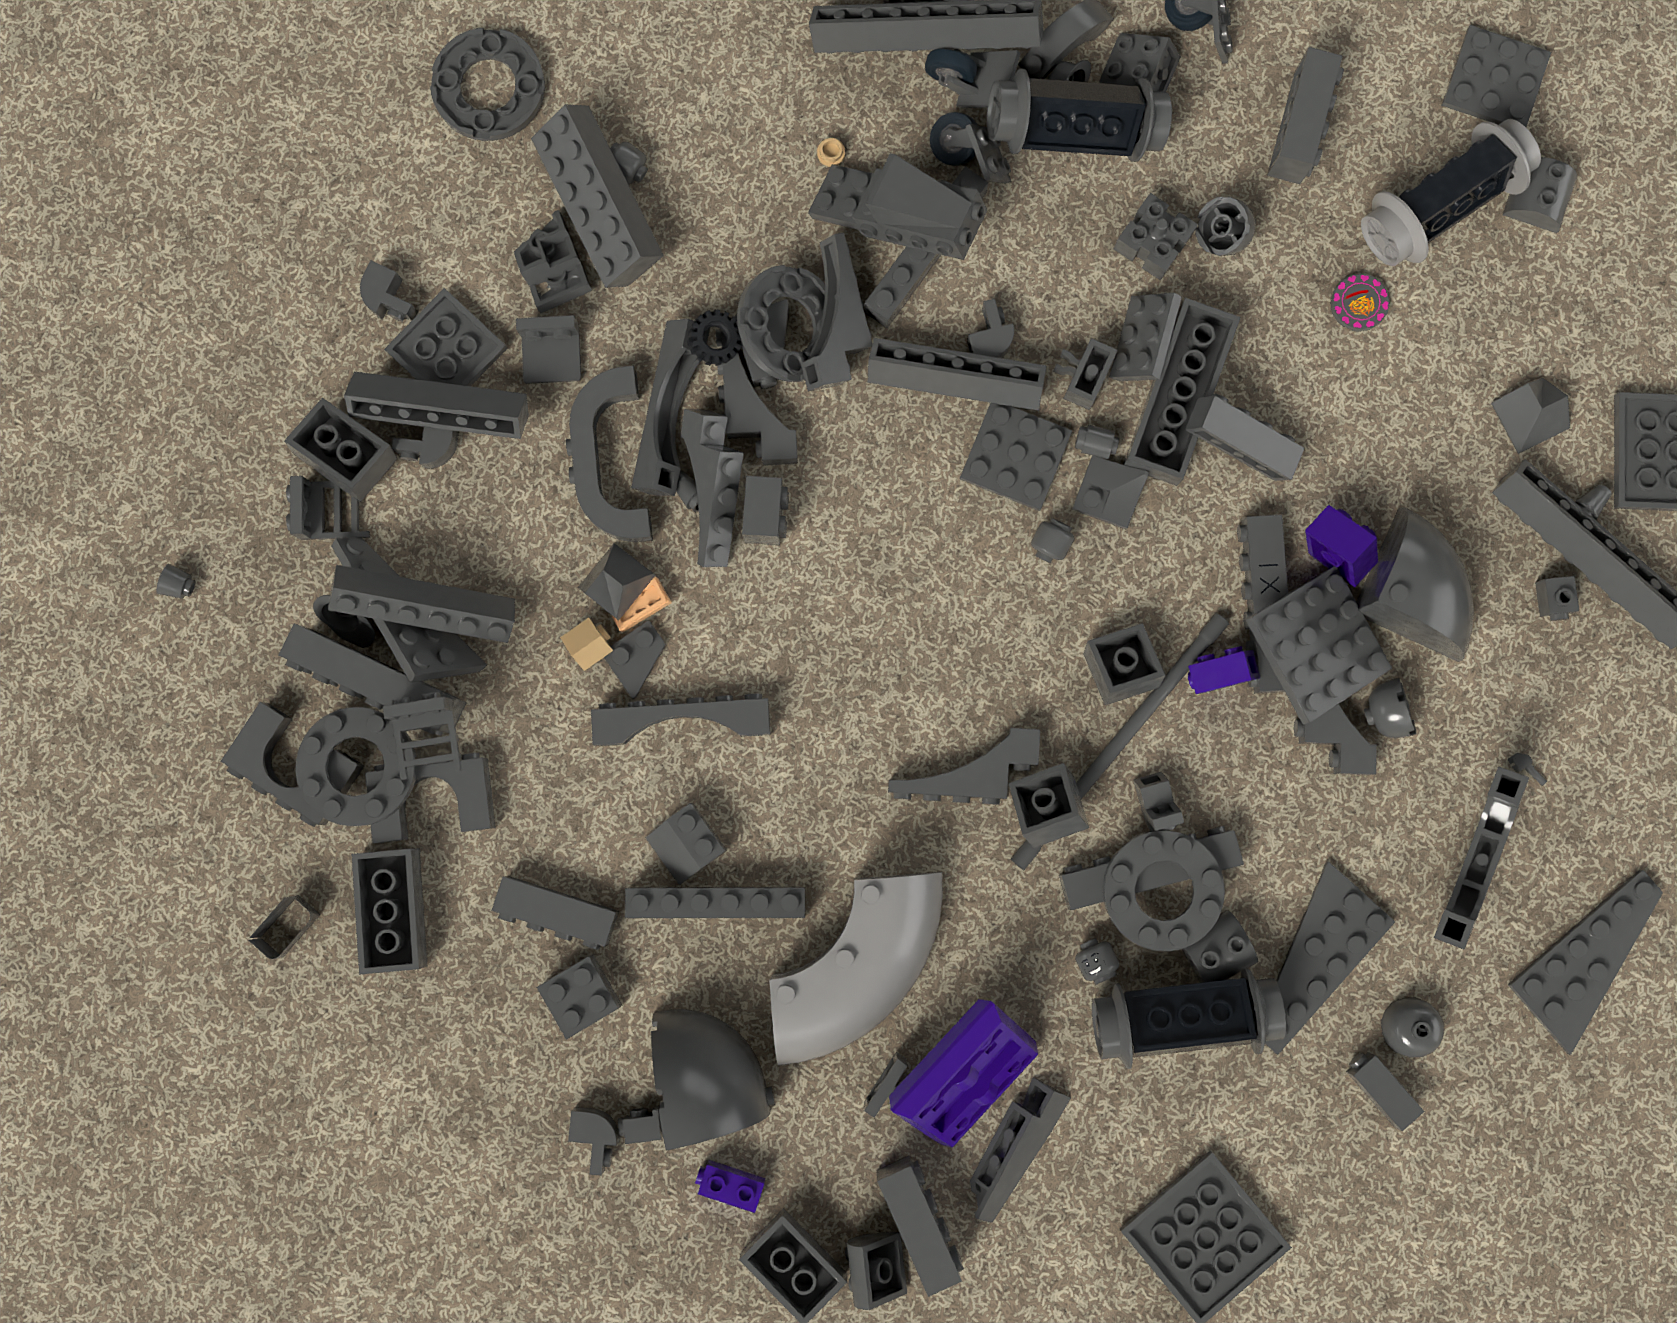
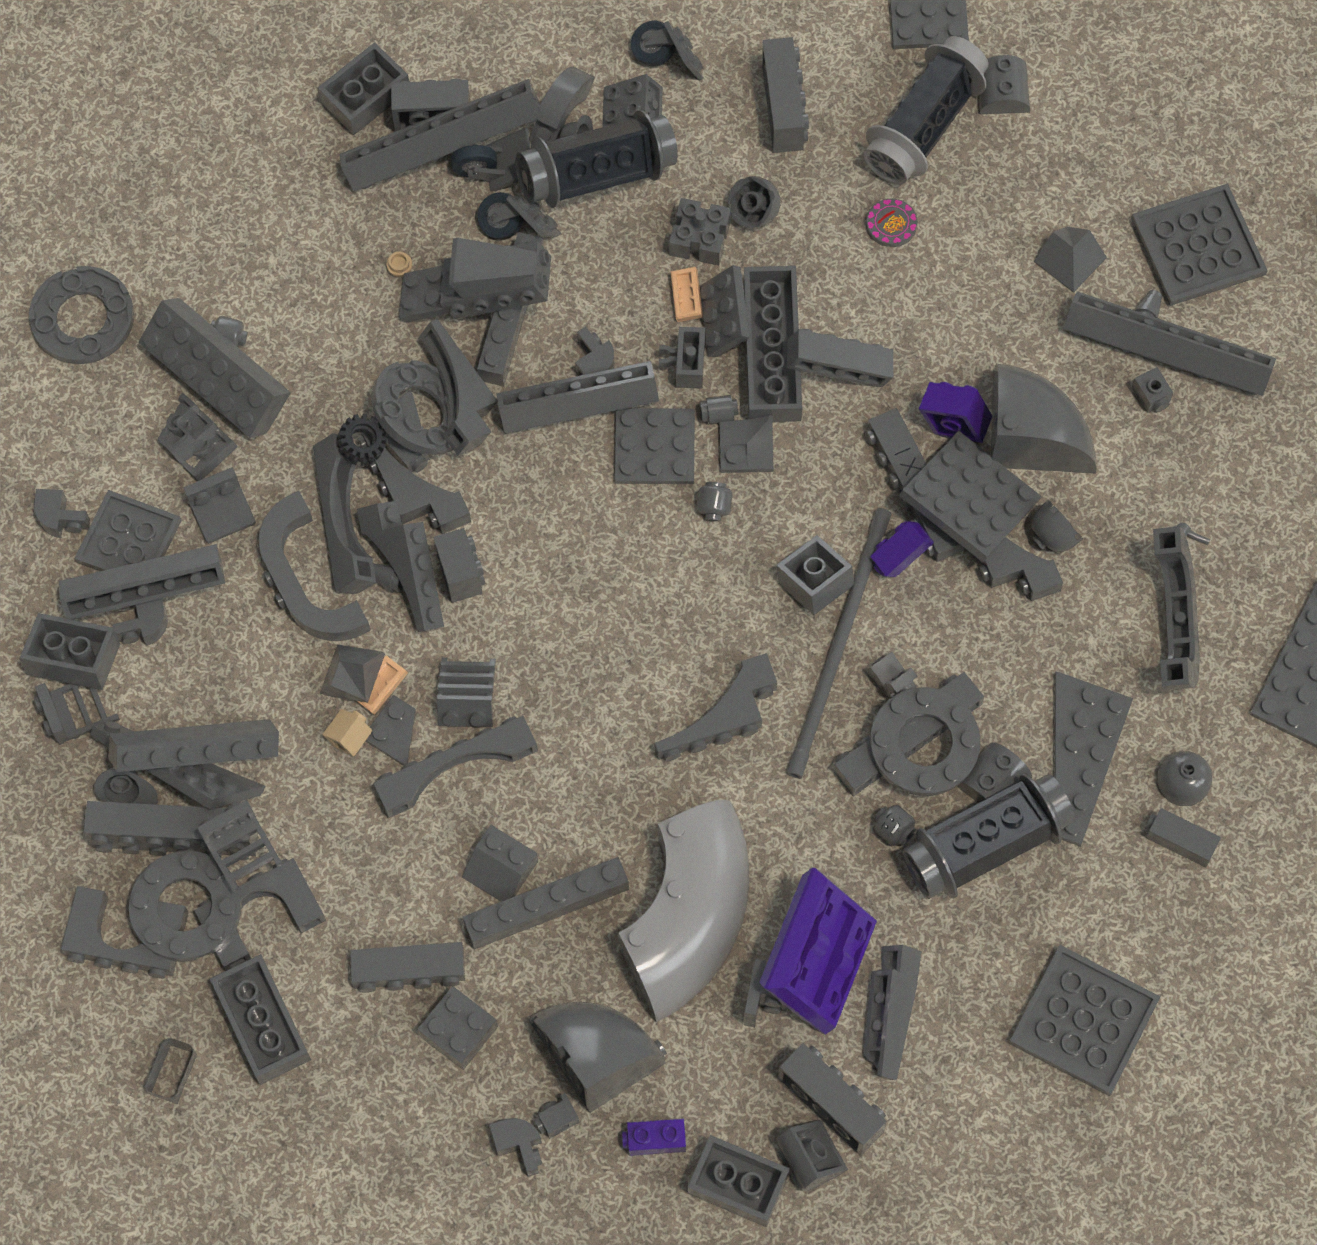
camera: 25 degrees left, 15 degrees down
dark grey brick [1008,763,1089,848] -> none
none -> dark grey plate [437,658,496,727]
none -> light nougat plate [670,267,703,322]

